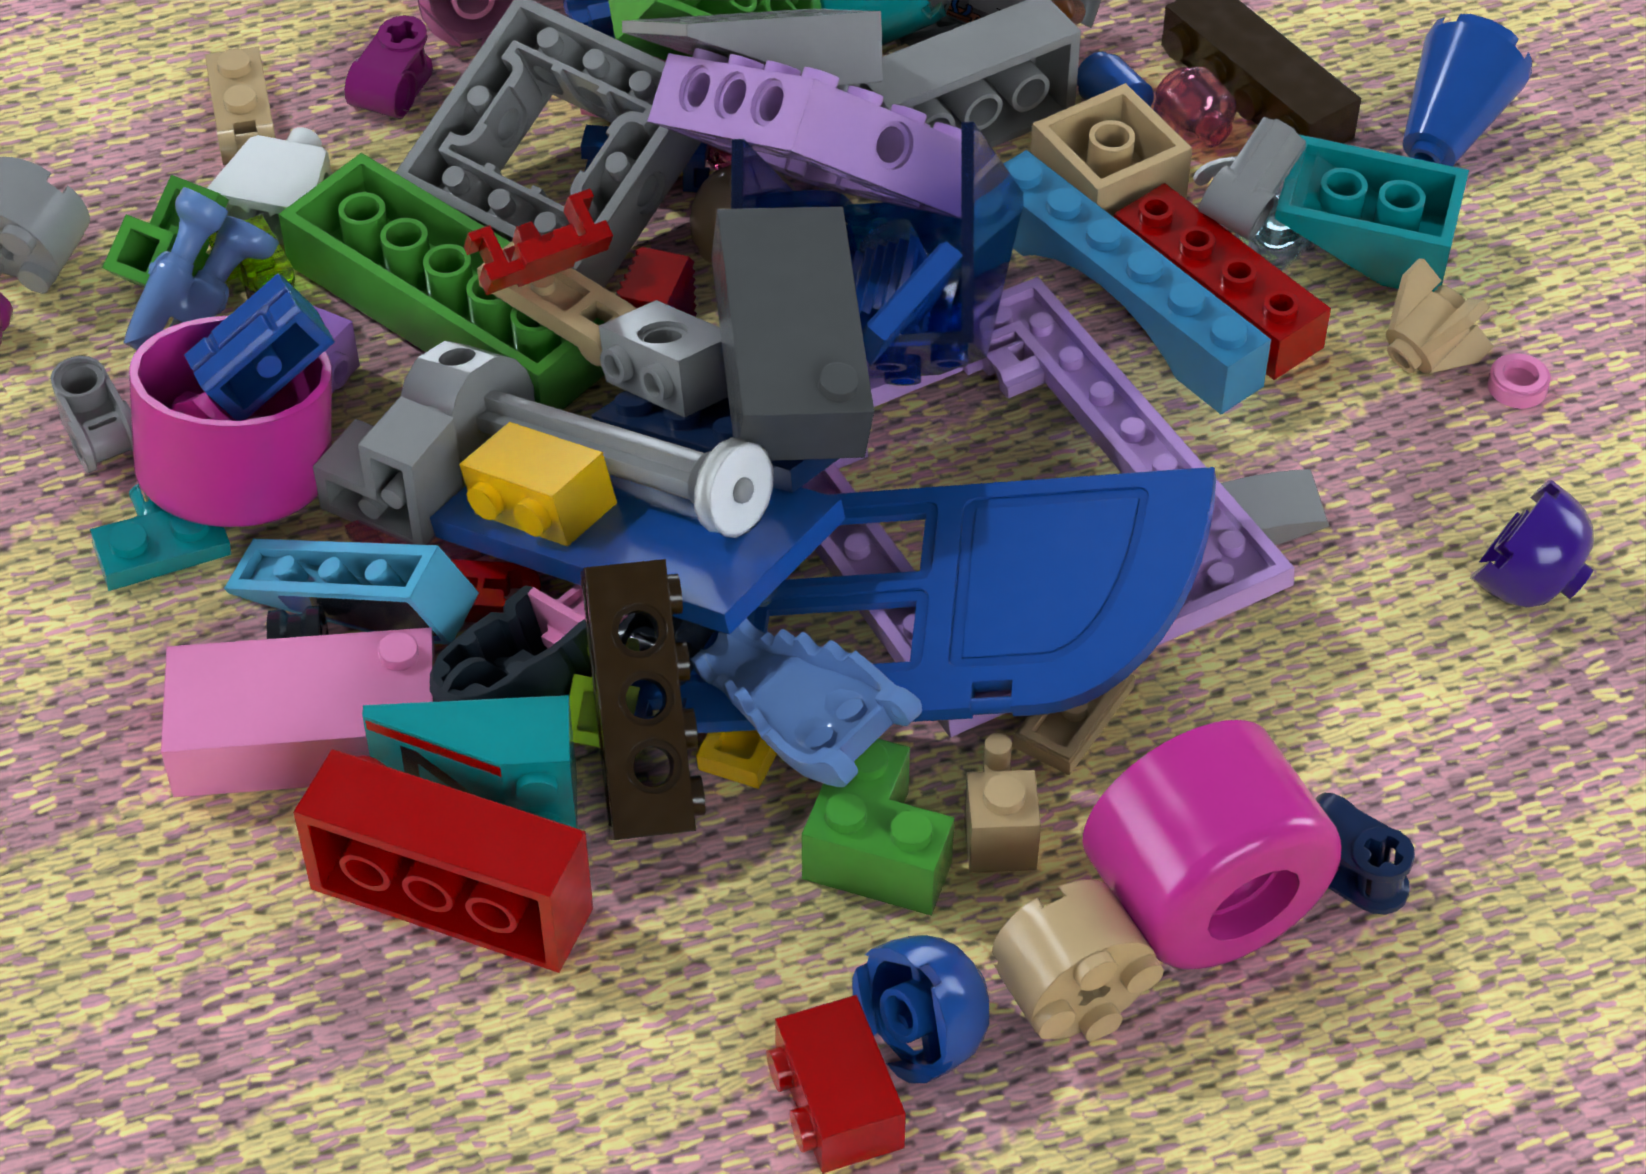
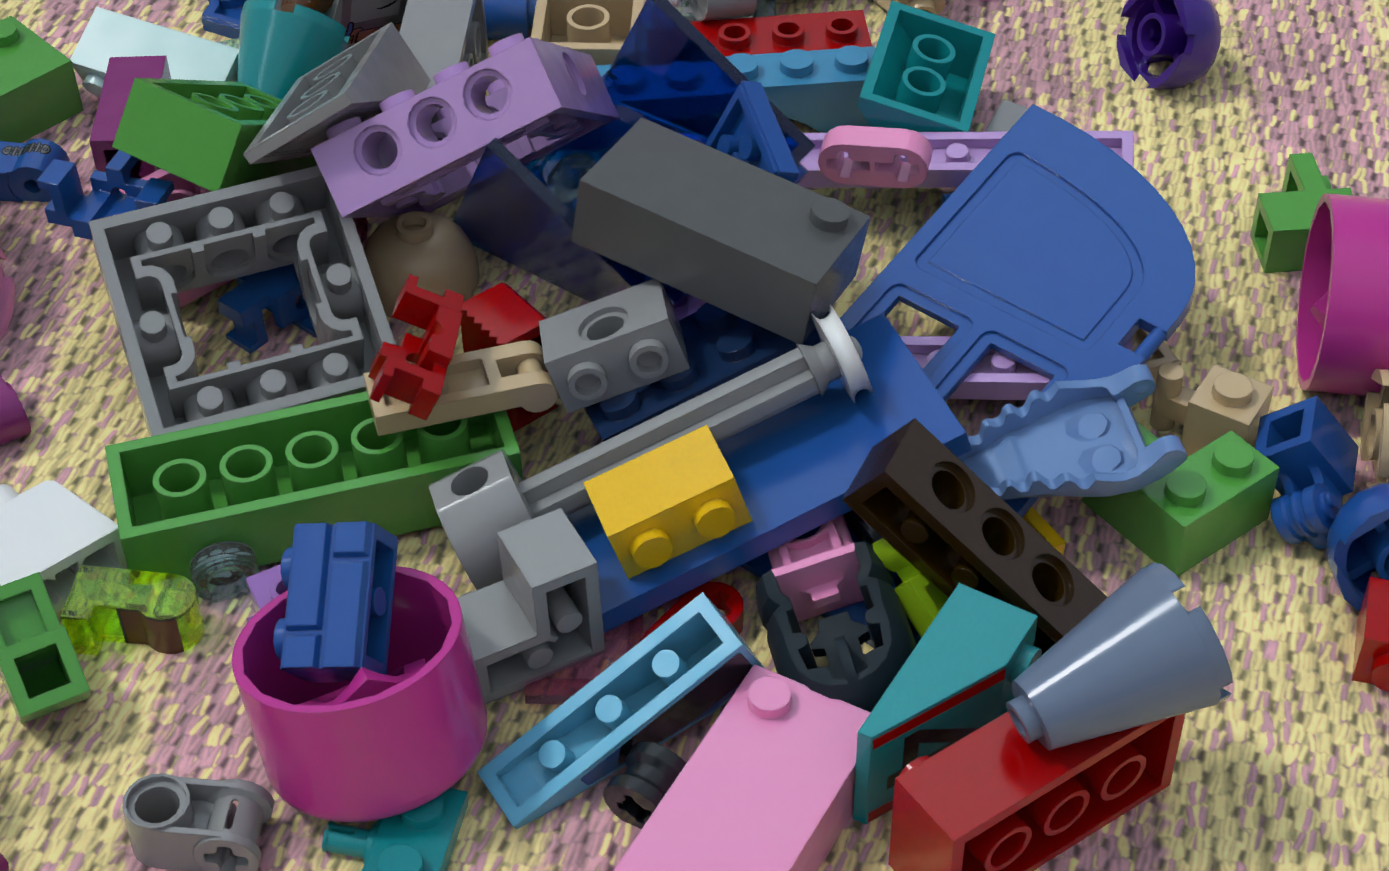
camera: 55 degrees left, 5 degrees down
medium blue piece [124,187,279,350] -> none
none -> clear light blue tile [189,541,260,602]
none -> bright pink beam [818,125,933,188]
none -> teal slope [857,0,996,132]
none -> sand blue cone [1006,563,1233,750]
none -> bright green brick [1250,153,1353,273]
none -> blue brick [1255,395,1359,549]

